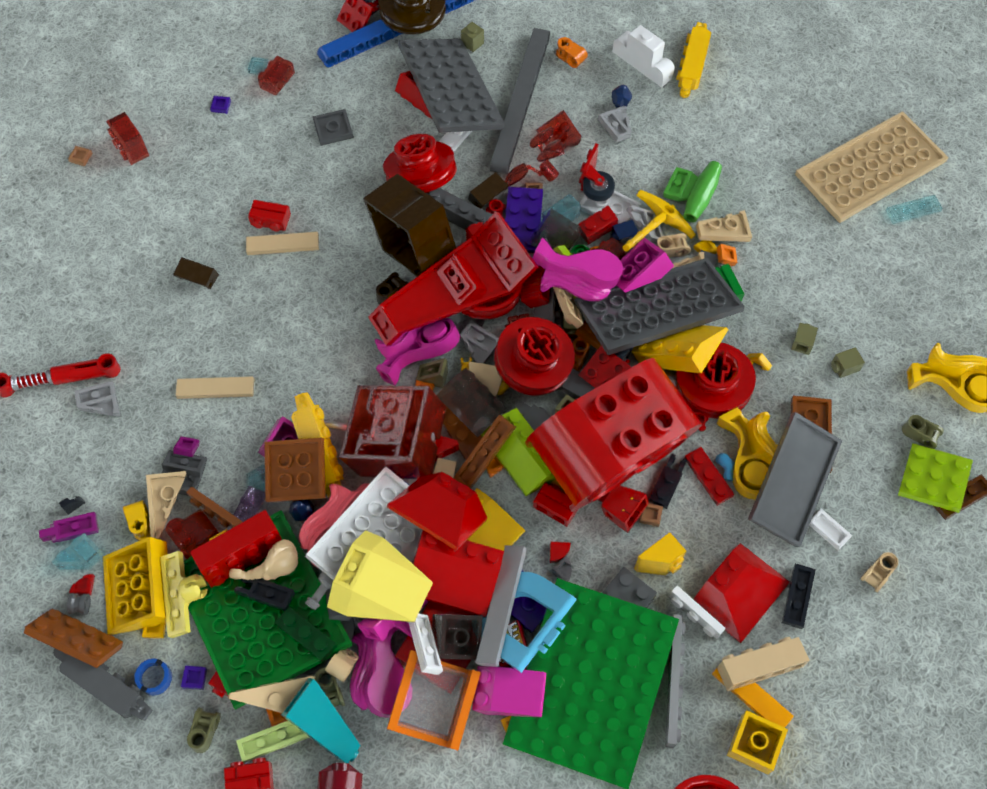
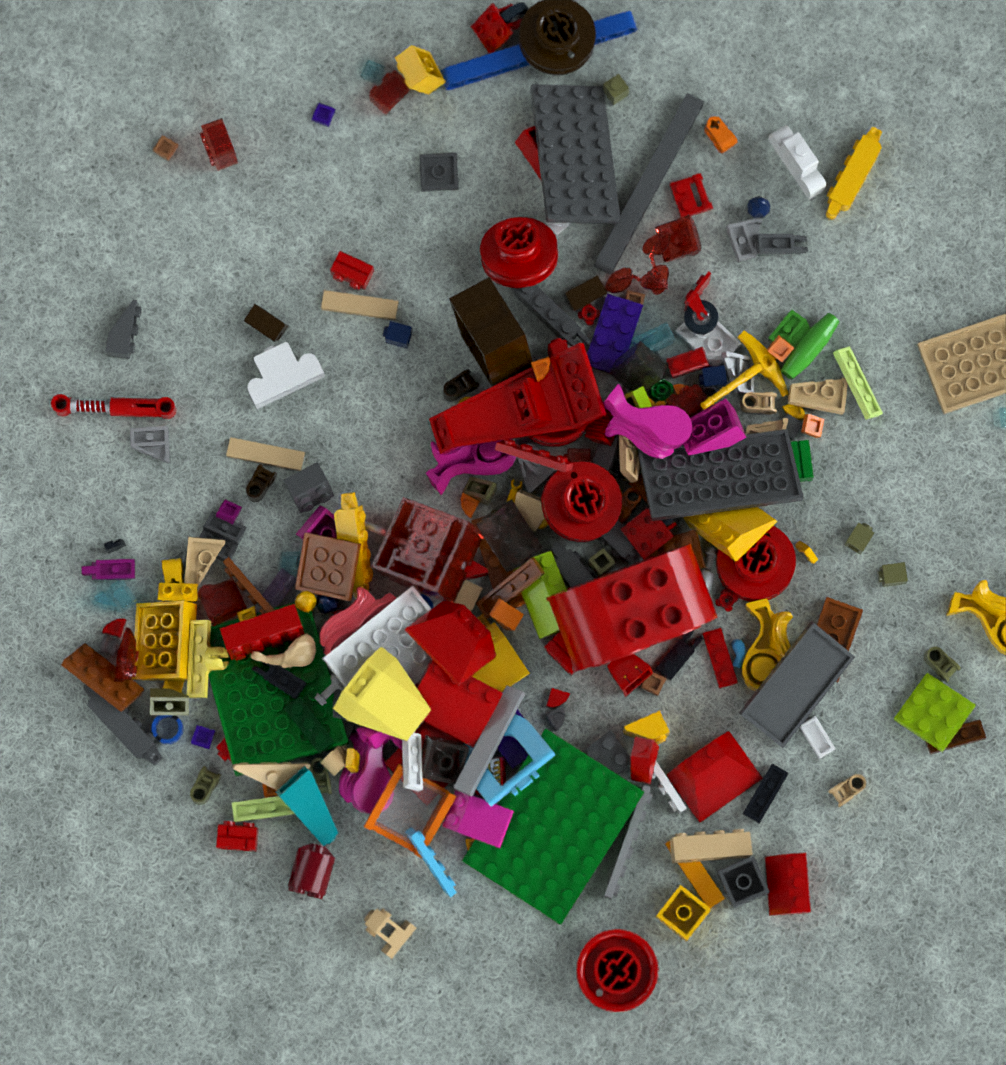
camera: 15 degrees right, 15 degrees up
none -> dark grey slope [105,300,142,359]
none -> clear red slope [114,628,139,683]
none -> olive slope [150,688,189,716]
none -> yellow hinge [158,583,198,603]
none -> dark brown piece [246,464,277,502]
none -> white brick [247,342,325,409]
none -> dark grey brick [284,462,334,514]
none -> yellow piece [295,591,316,613]
none -> yellow tile [345,748,360,773]
none -> dark blue brick [383,321,413,349]
none -> yellow brick [395,45,445,95]
none -> medium azure plate [405,827,457,897]
none -> orange slope [489,599,524,631]
none -> red plate [495,439,574,472]
none -> orange tile [531,357,550,382]
none -> red slope [631,737,659,784]
none -> red plate [669,173,713,219]
none -> dark grey brick [716,856,770,909]
none -> dark grey hinge [755,234,808,254]
none -> red slope [765,853,811,916]
none -> orange tile [767,335,794,362]
none -> yellowish green tile [833,346,883,420]

